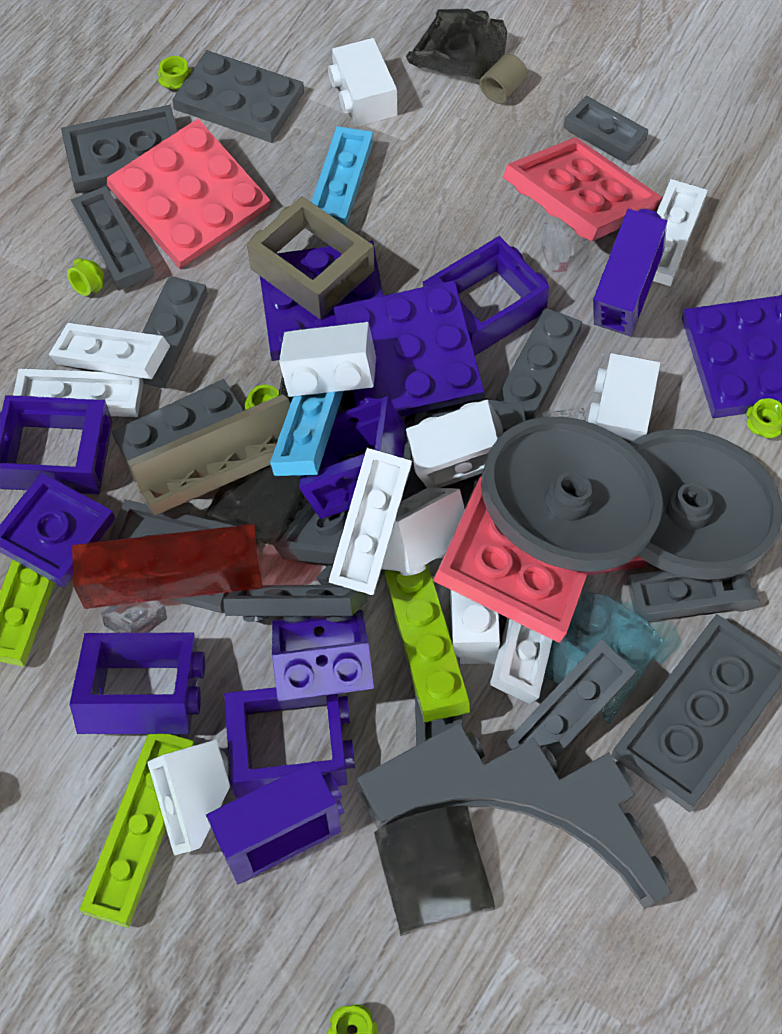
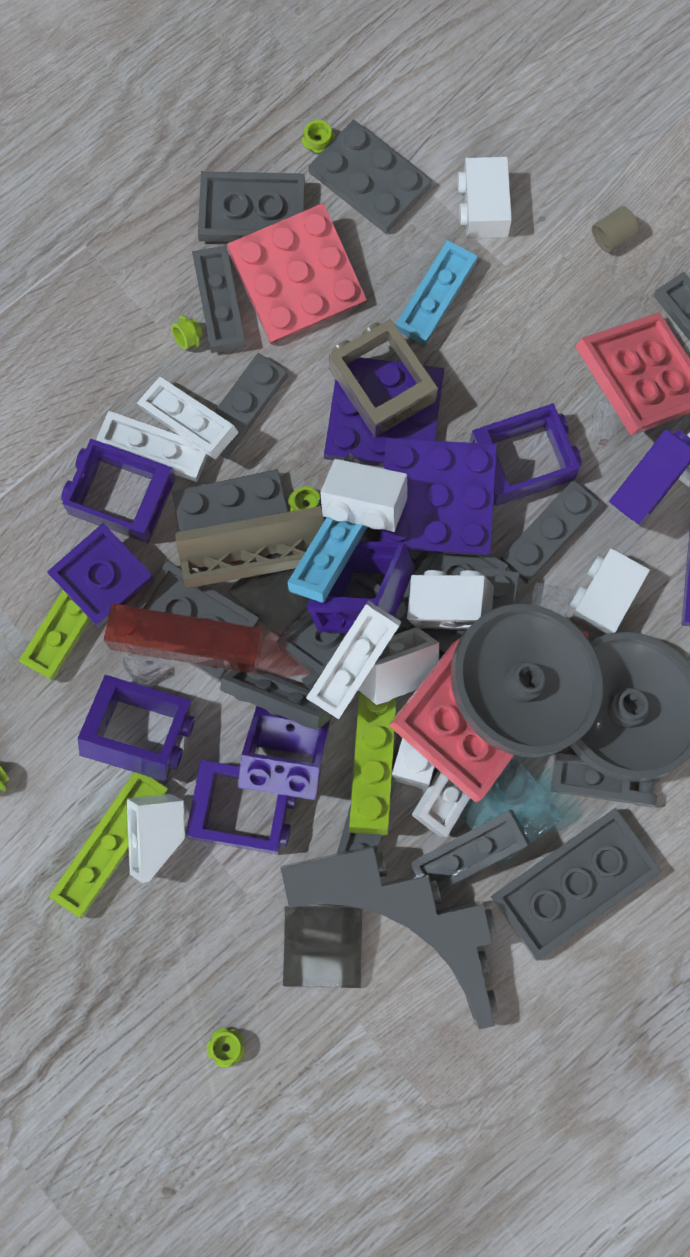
camera: 15 degrees right, 15 degrees up
dark purple window [206,760,345,885] -> none
clear smoke slope [406,8,508,80] -> none

